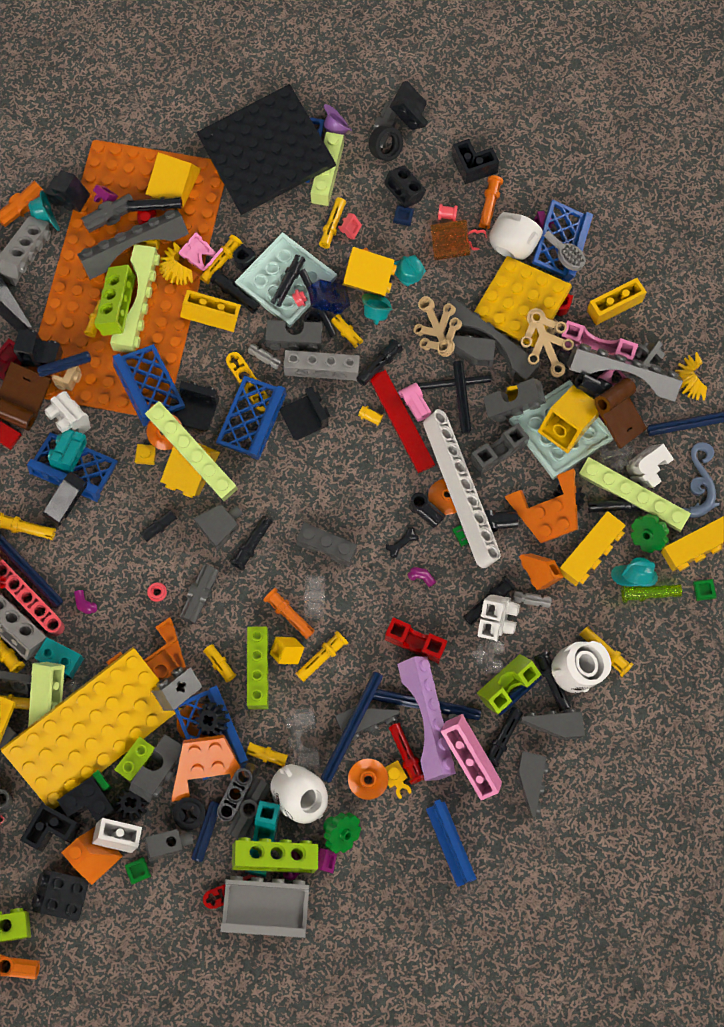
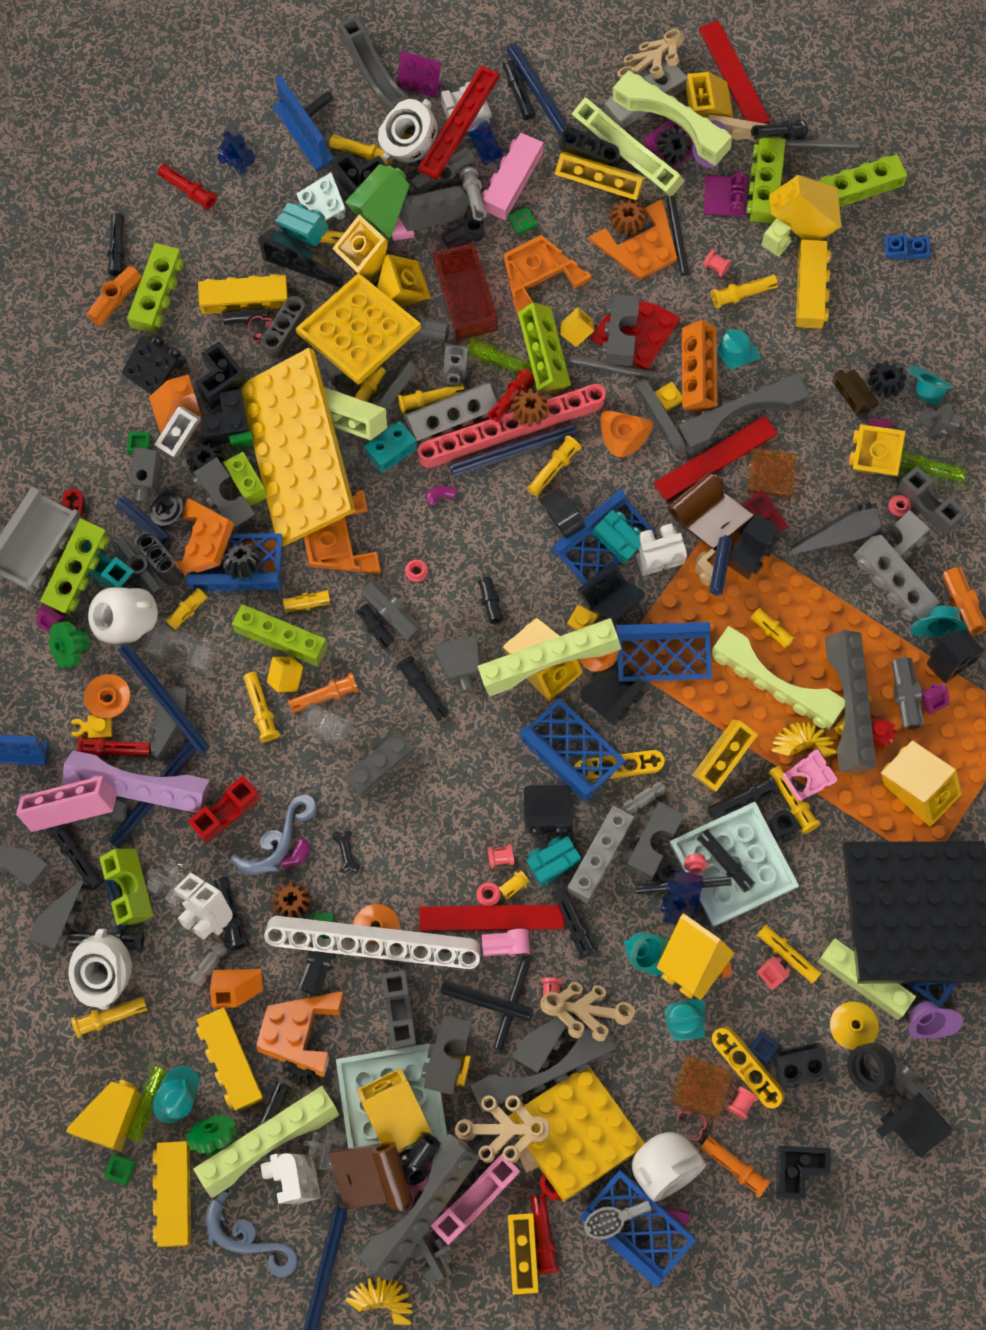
camera: 115 degrees right, 0 degrees up
lime brick [95,264,136,336] -> none
black pin [126,196,183,212] -> none
brick [152,666,202,711] -> none
yellow pin [331,314,363,348] -> none
black piece [409,492,445,528] -> none
none -> yellow slope [66,1080,142,1152]
none -> sand blue plant [230,795,317,875]
none -> dark orange gear [271,880,312,919]
none -> black pin [356,604,394,649]
none -> coral plate [477,882,500,906]
none -> coral bush [487,844,514,868]
none -> teal brick [526,836,582,888]
none -> red pin [530,1194,560,1275]
none -> coral bush [541,978,563,996]
none -> black bracket [577,562,645,622]
none -> yellow beam [712,1026,785,1108]
none -> yellow dish [830,1001,879,1050]

